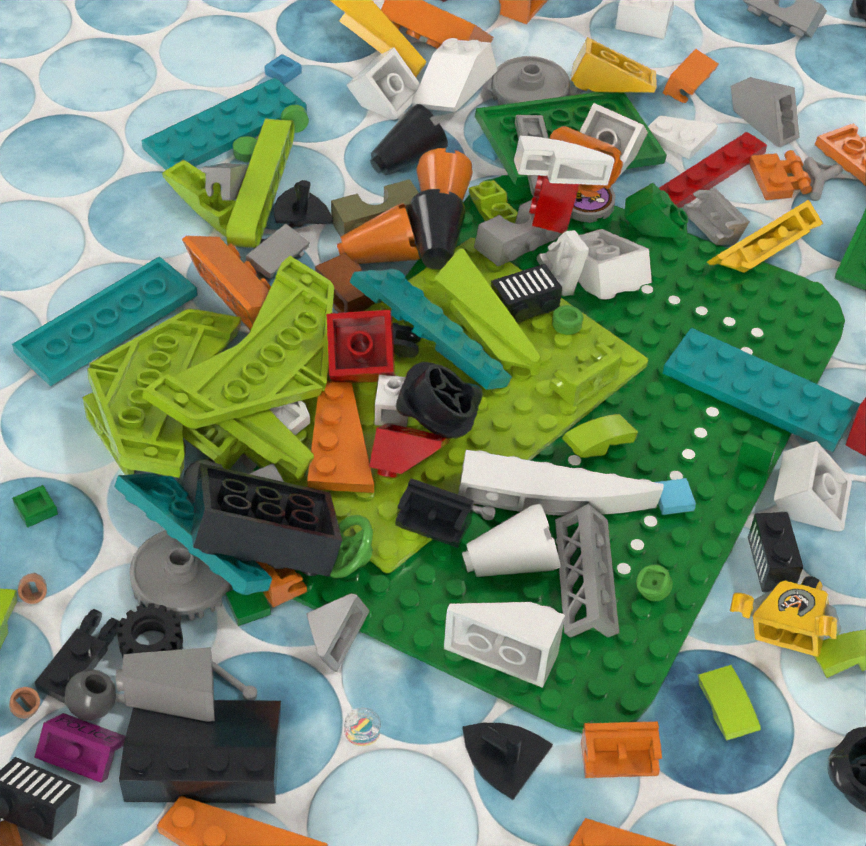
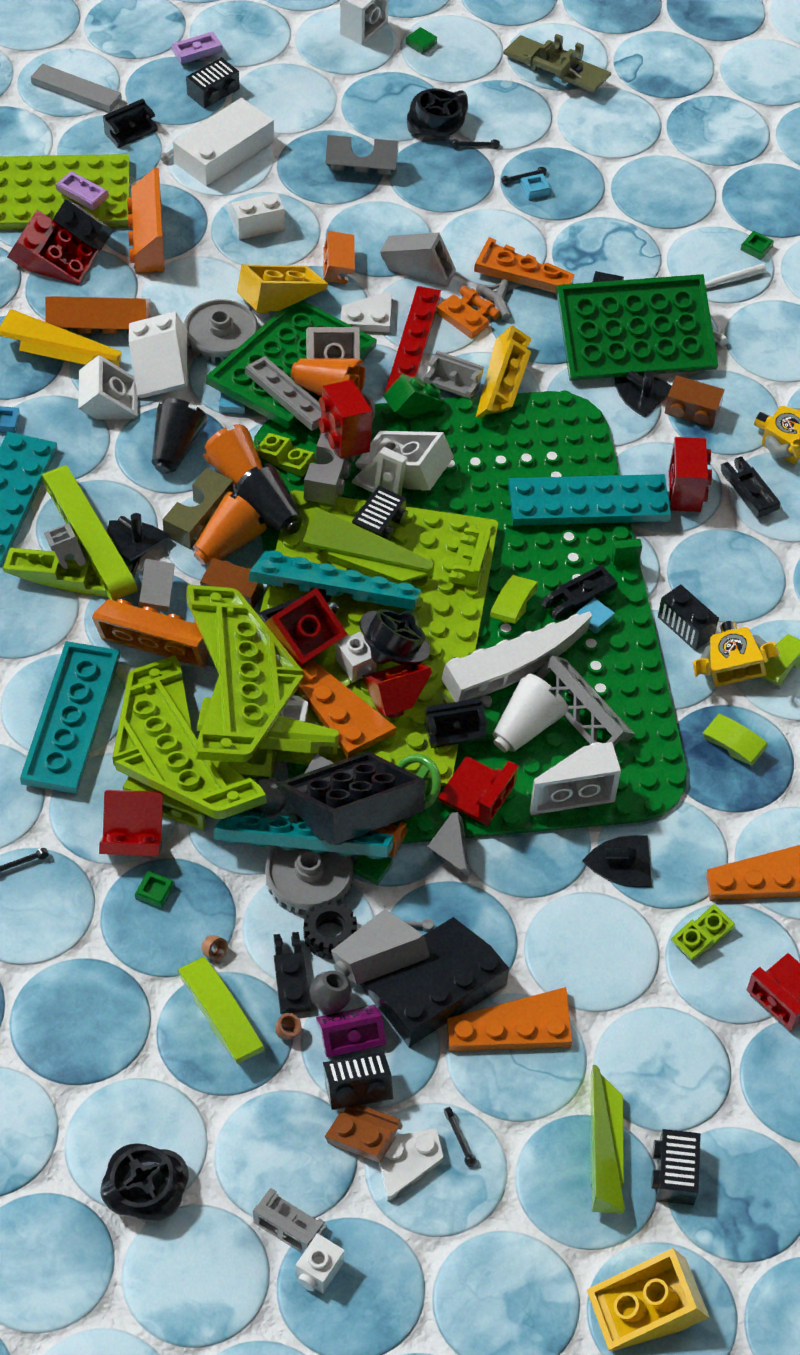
camera: 35 degrees left, 5 degrees up
bright green tile [233,136,257,162] -> none
bright green tile [280,105,309,133] -> none
clear tile [344,708,381,746] -> none
white slope [514,135,614,185] -> none
bright green tile [552,305,583,335] -> none
orange hinge [581,721,662,778] -> none
bright green tile [636,565,673,601] -> none
white slope [774,441,852,532] -> none
none -> red bracket [99,790,163,856]
none -> red bracket [439,757,518,826]
none -> black hinge [541,565,618,620]

